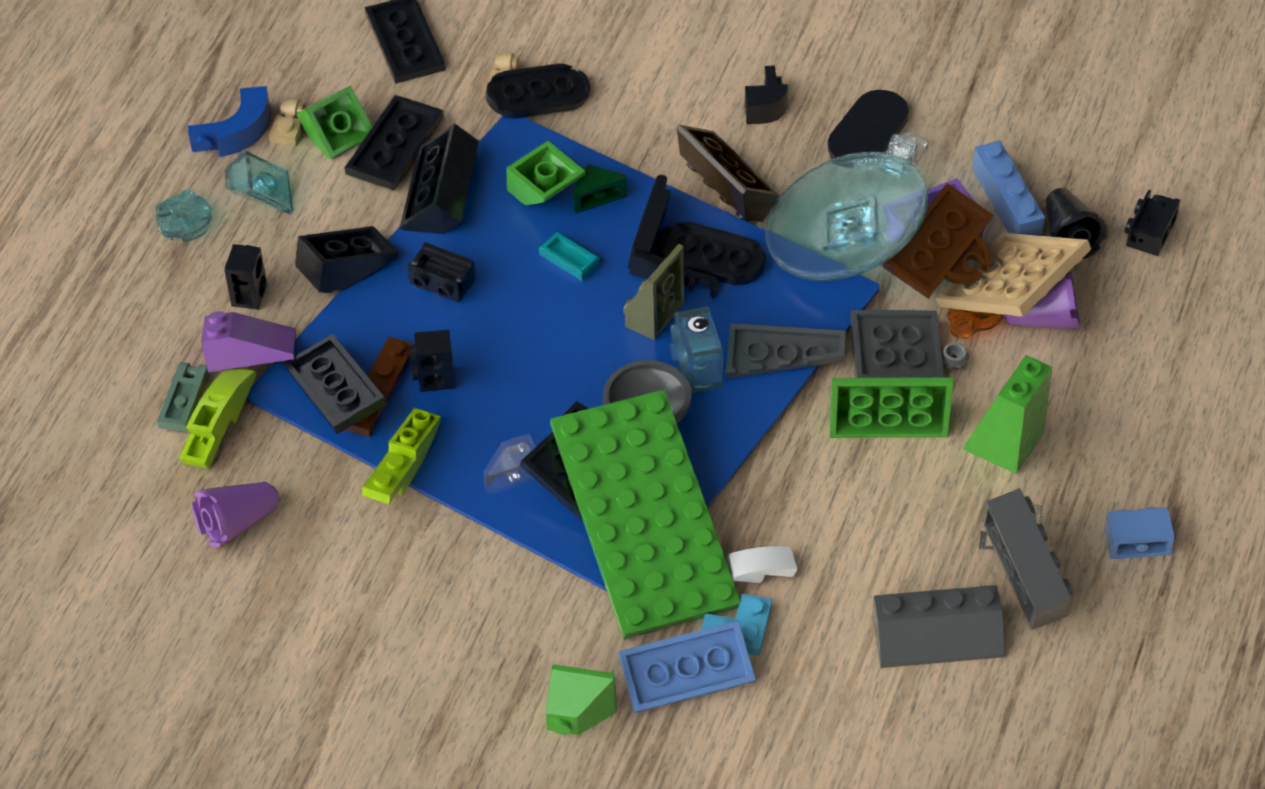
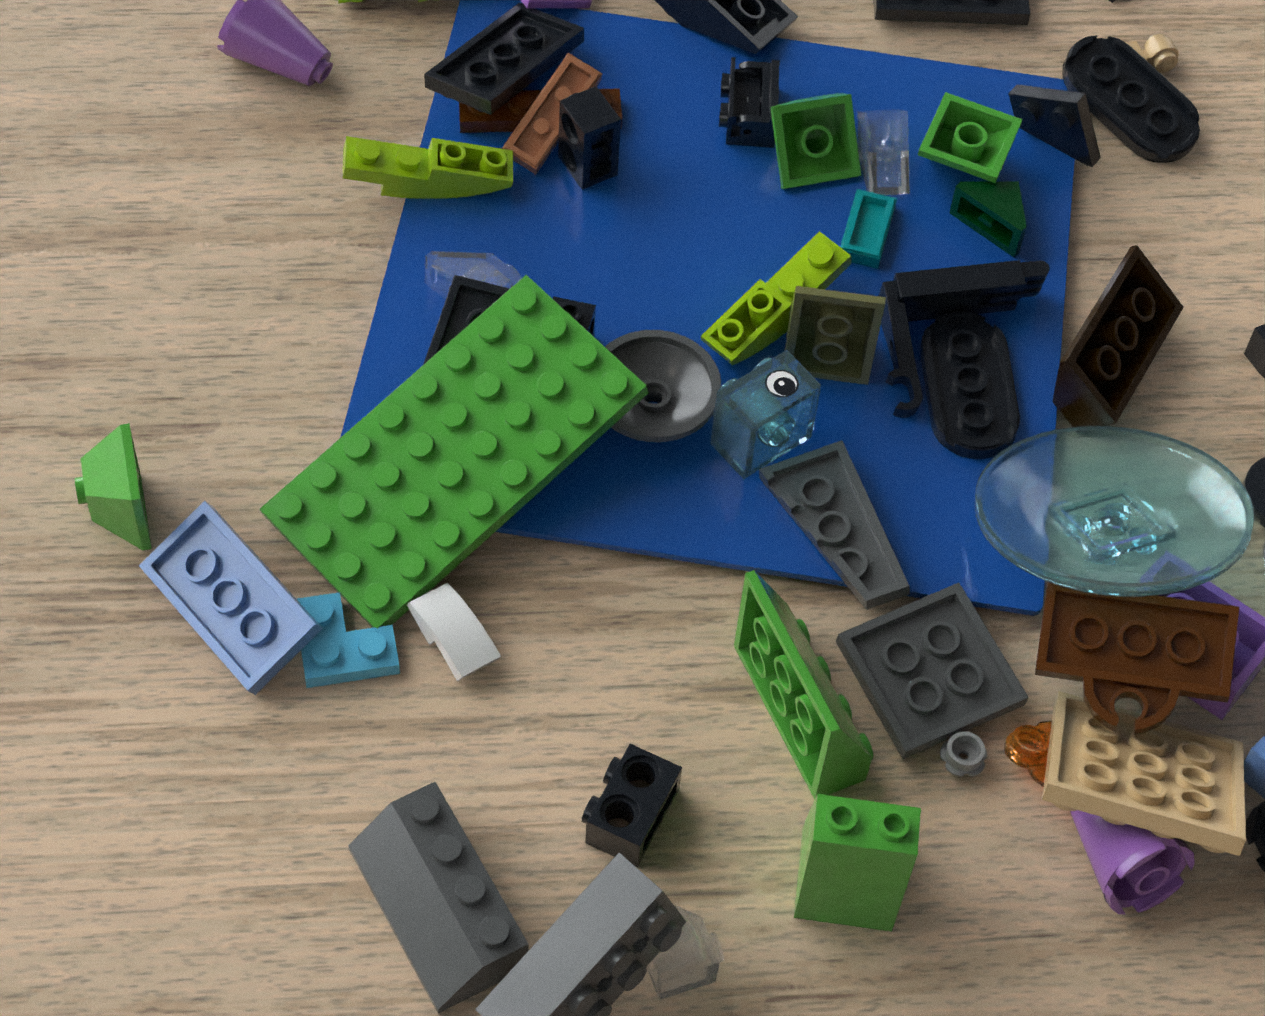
camera: 60 degrees right, 5 degrees up
black slope [399,123,479,234] -> none
none -> nougat tile [502,53,602,174]
none -> black brick [581,744,682,867]
none -> lime slope [701,231,851,365]
none -> bright green slope [771,93,861,189]
none -> clear slope [857,109,910,195]
none -> black wing [1008,84,1101,167]

